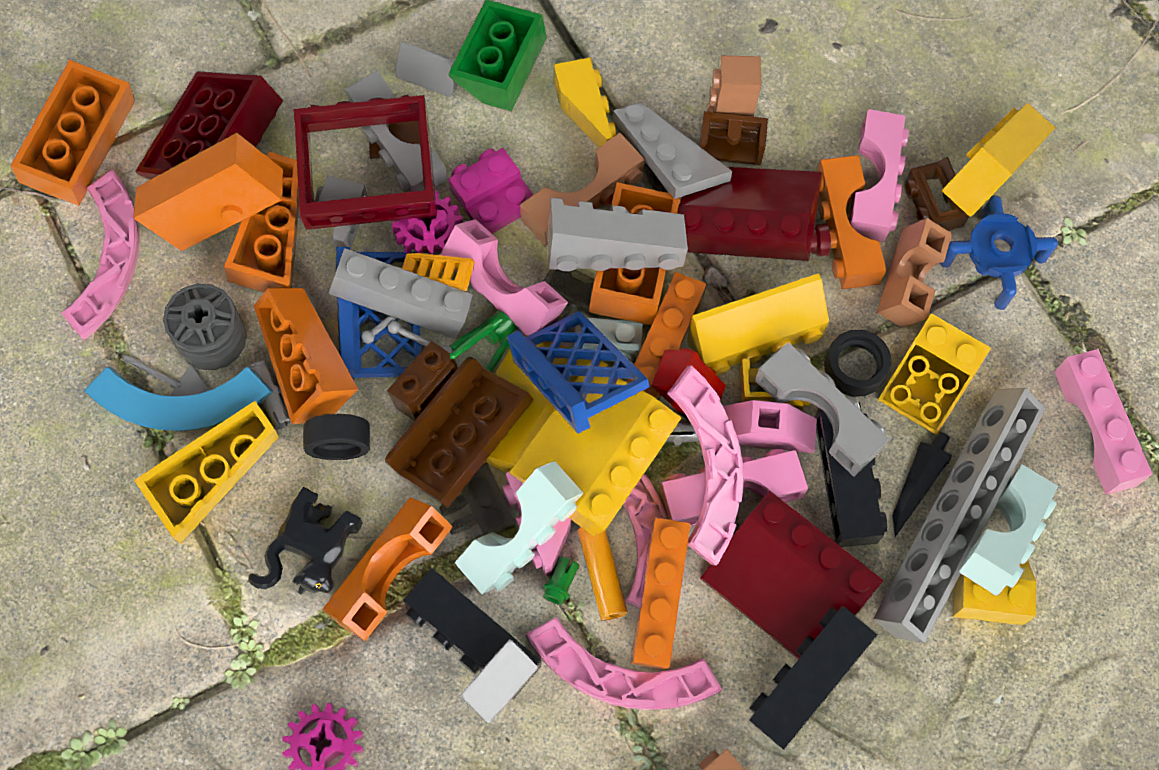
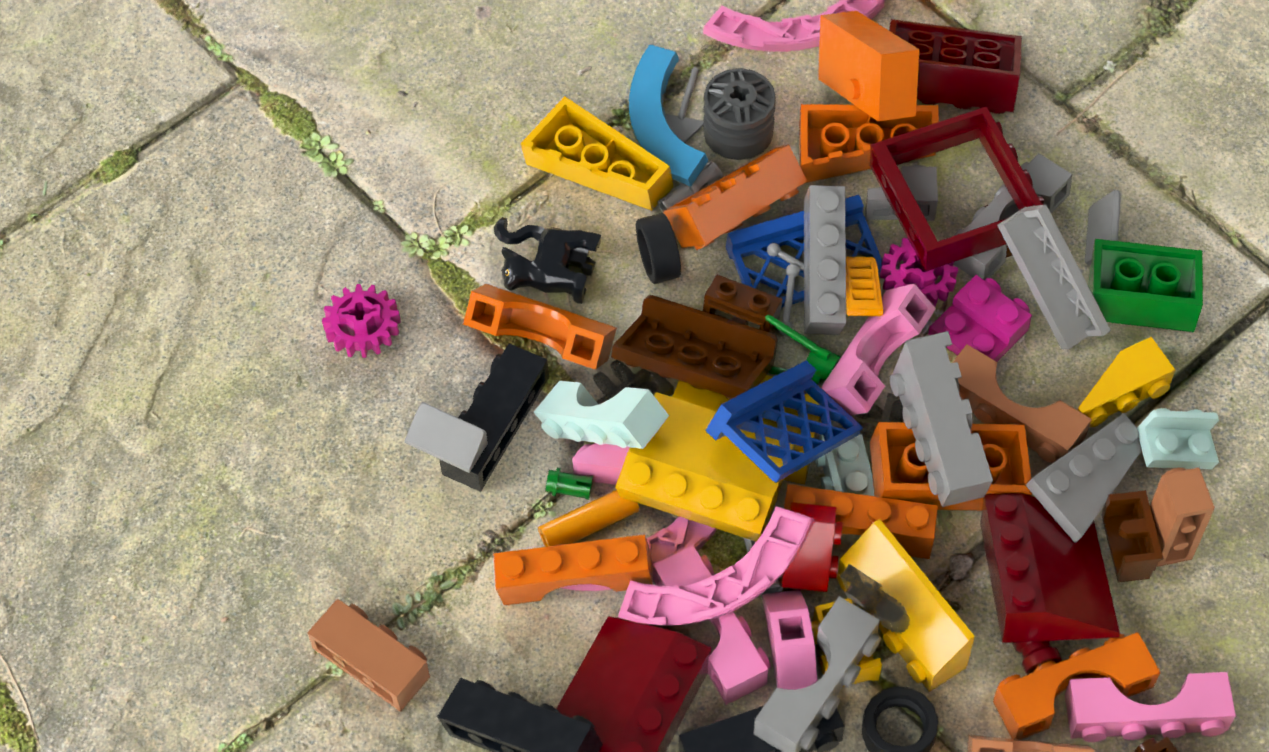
camera: 80 degrees right, 10 degrees down
bright pink tile [526,617,722,710] -> none
none -> clear smoke hinge [840,564,910,634]
none -> light grey fence [997,204,1111,349]
none -> light aqua bracket [1137,408,1219,470]

